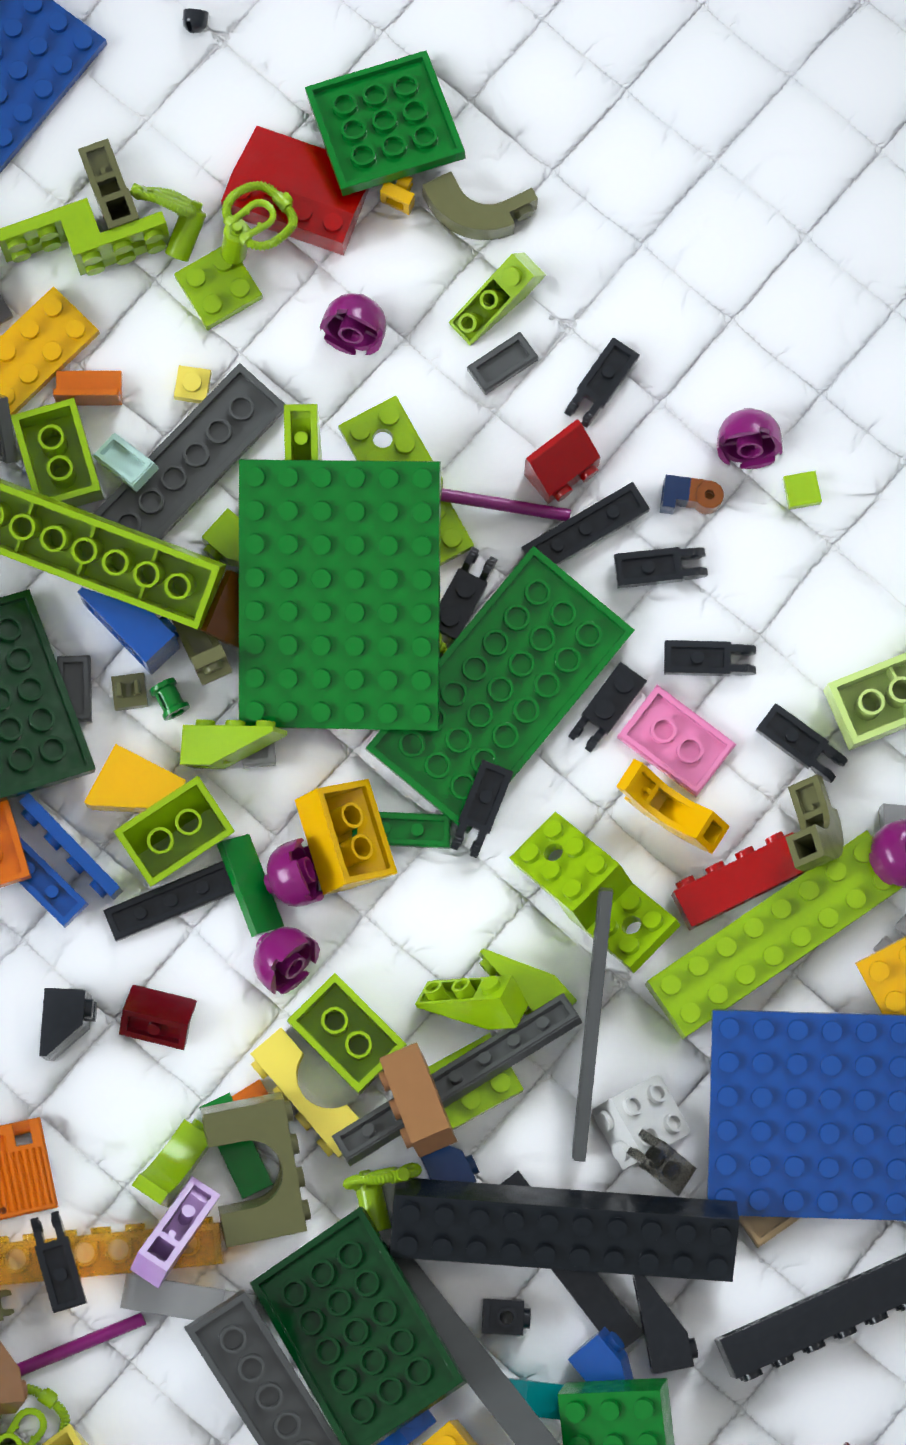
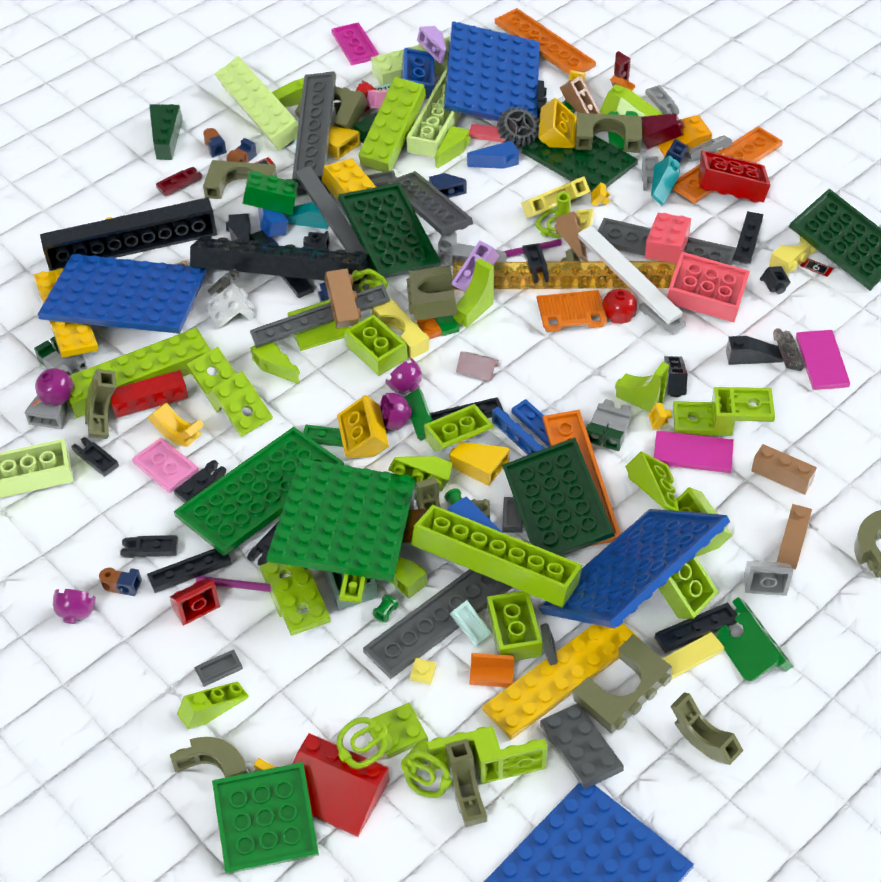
camera: 170 degrees left, 30 degrees down
black slope [39,988,97,1061] -> none
magenta cylinder [319,293,387,355] -> none
lime slope [415,975,528,1030] -> none
black hinge [450,759,513,858] -> none
black hinge [564,337,640,428] -> none
dark grey tile [572,887,613,1162] -> none
black hinge [664,640,756,676] -> none
lime tile [782,470,822,510] -> none

